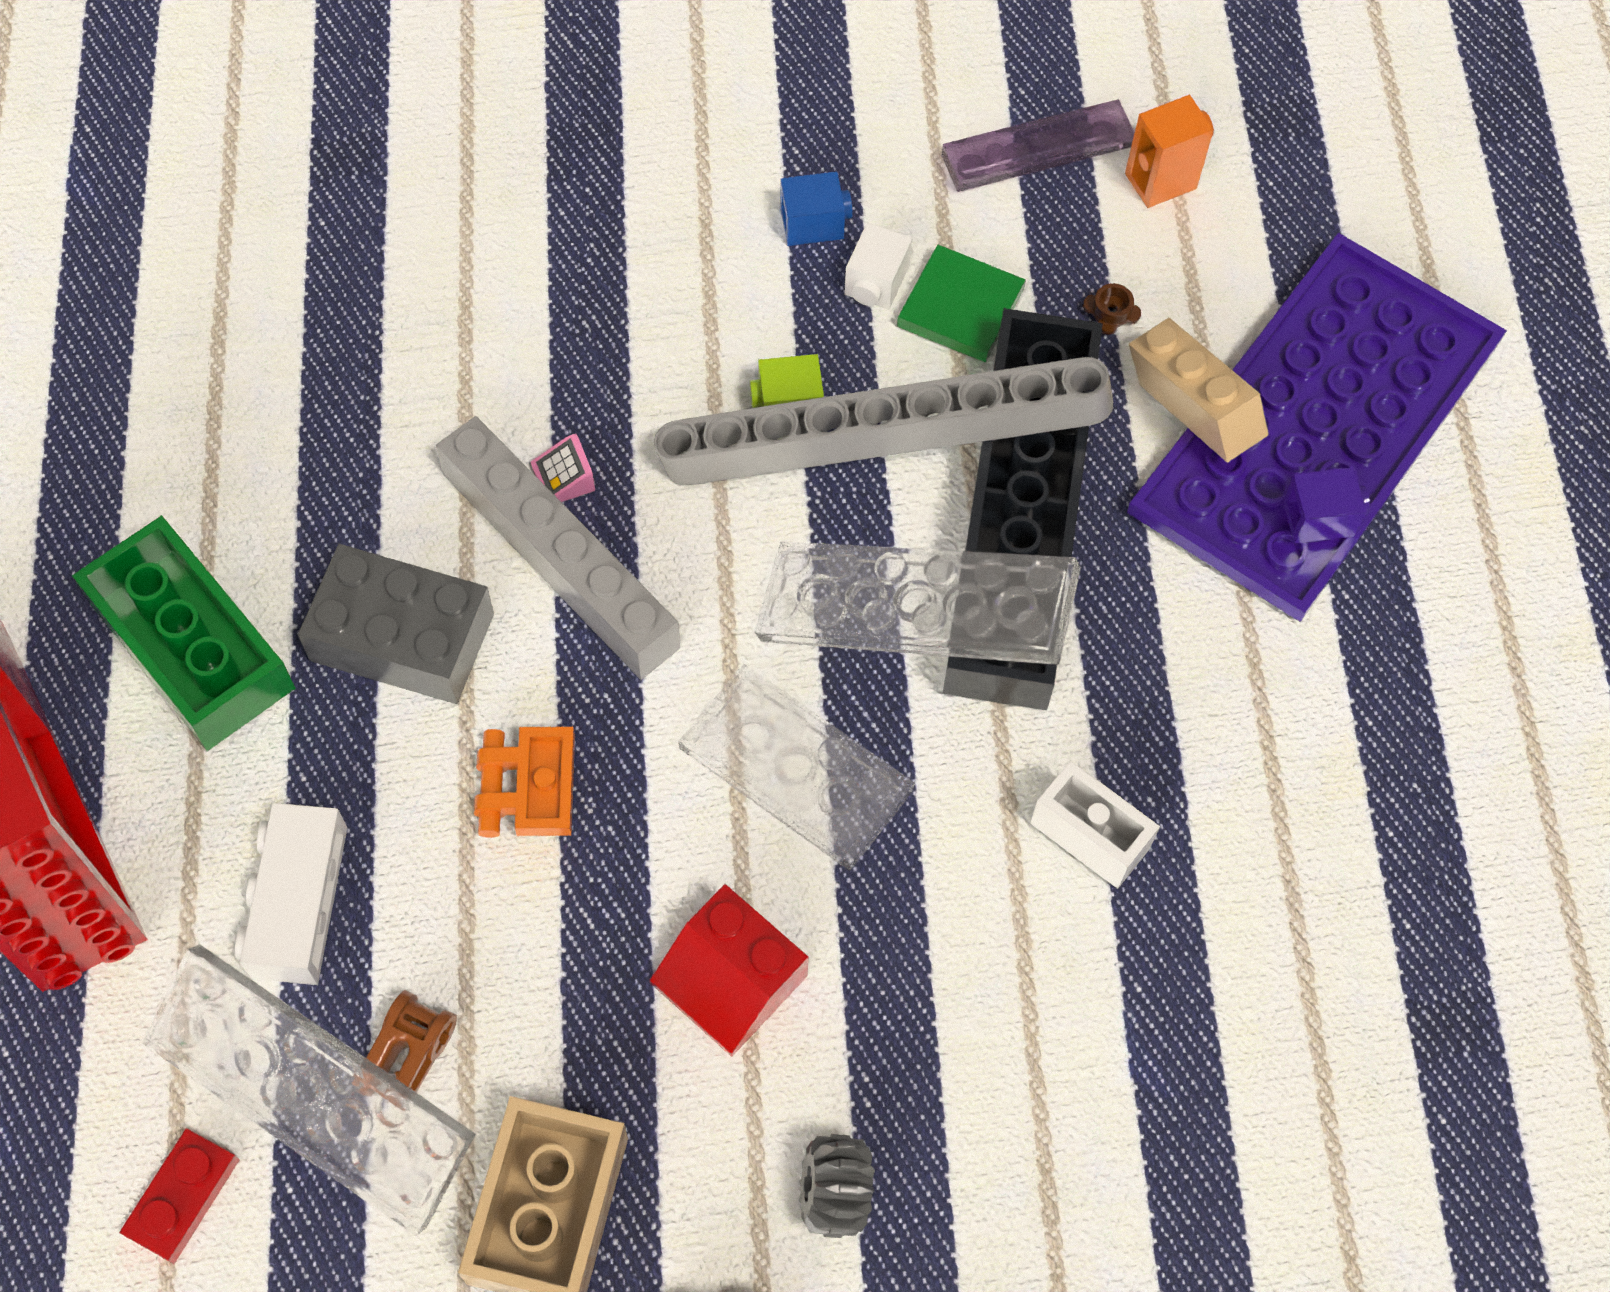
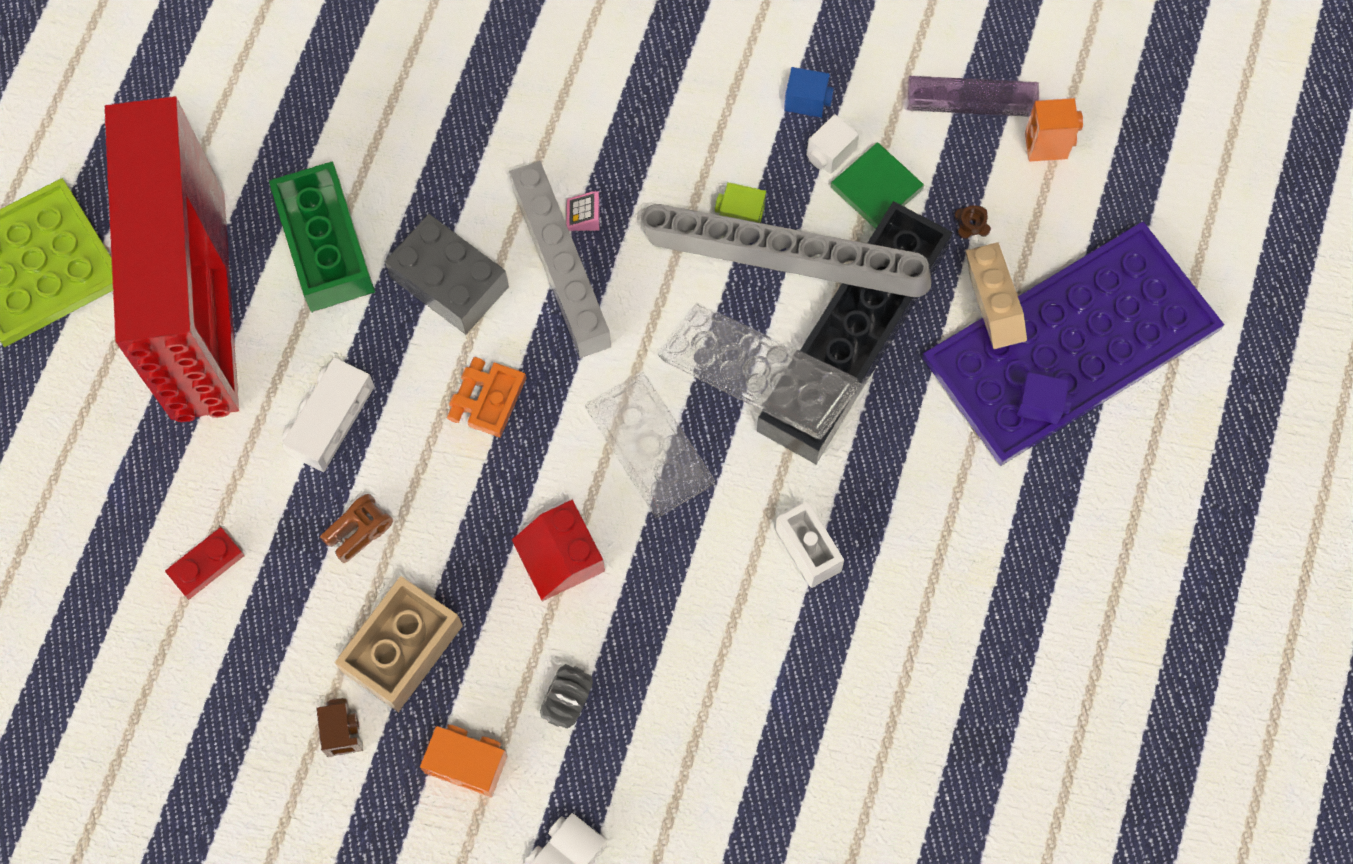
camera: 25 degrees right, 5 degrees up
clear plate [142,944,476,1236] -> none

